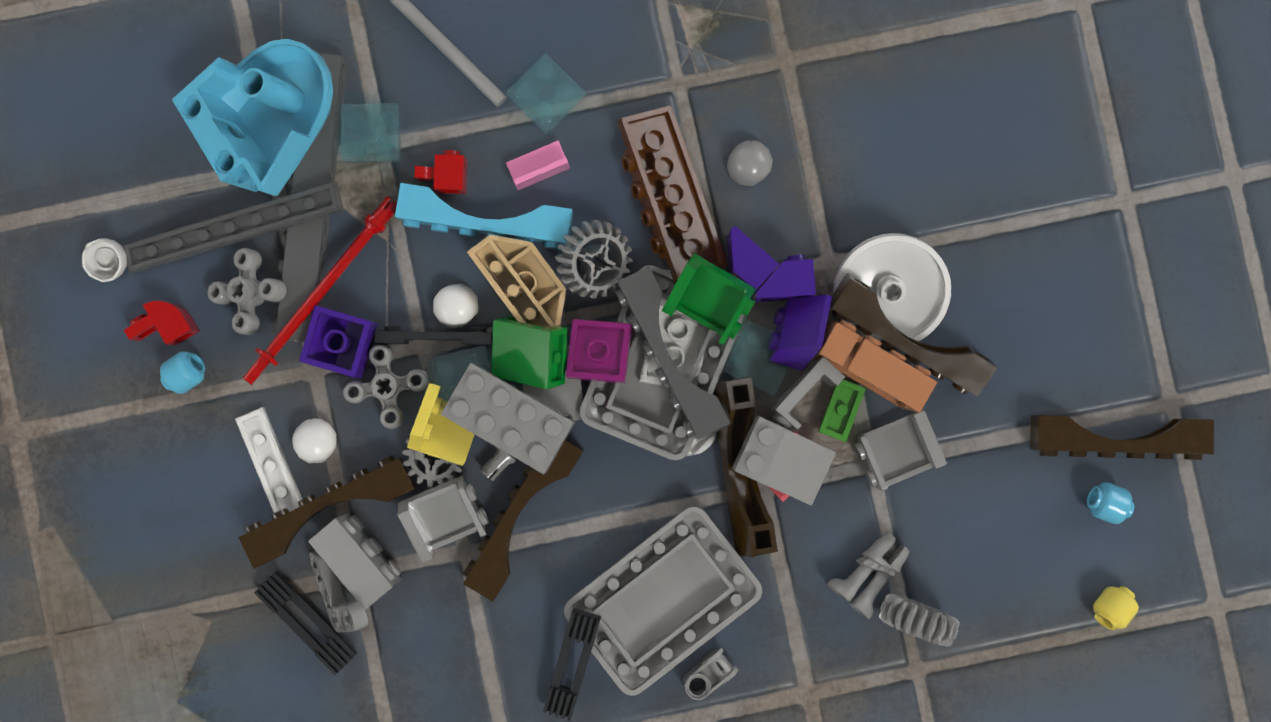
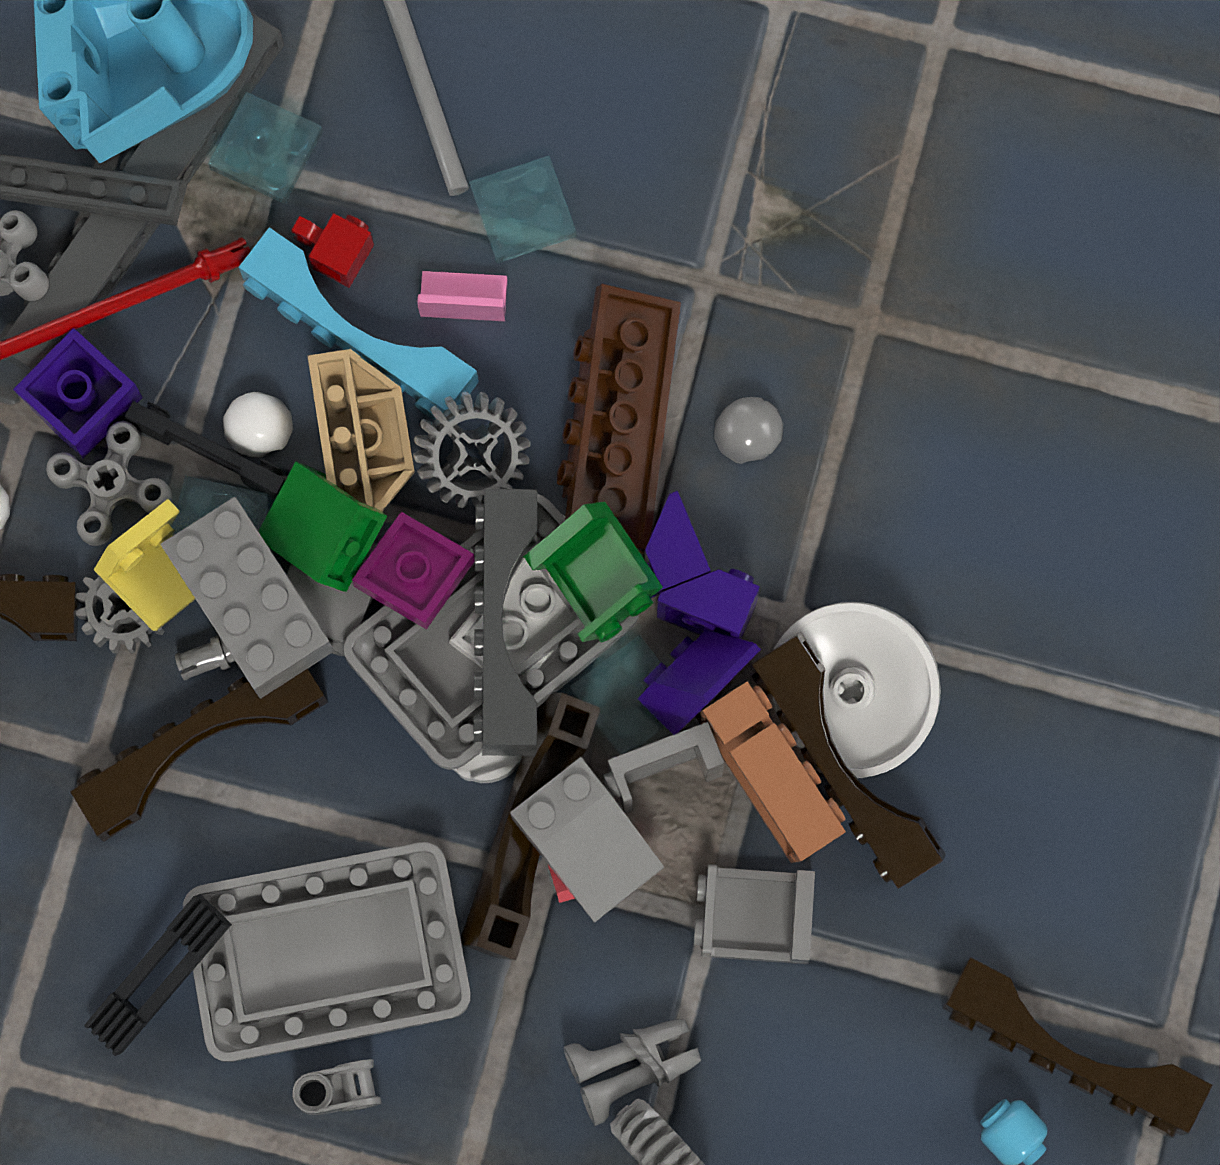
camera: 30 degrees right, 10 degrees down
light grey panel [397,476,489,563] -> none
bright green plate [818,380,866,442] -> none

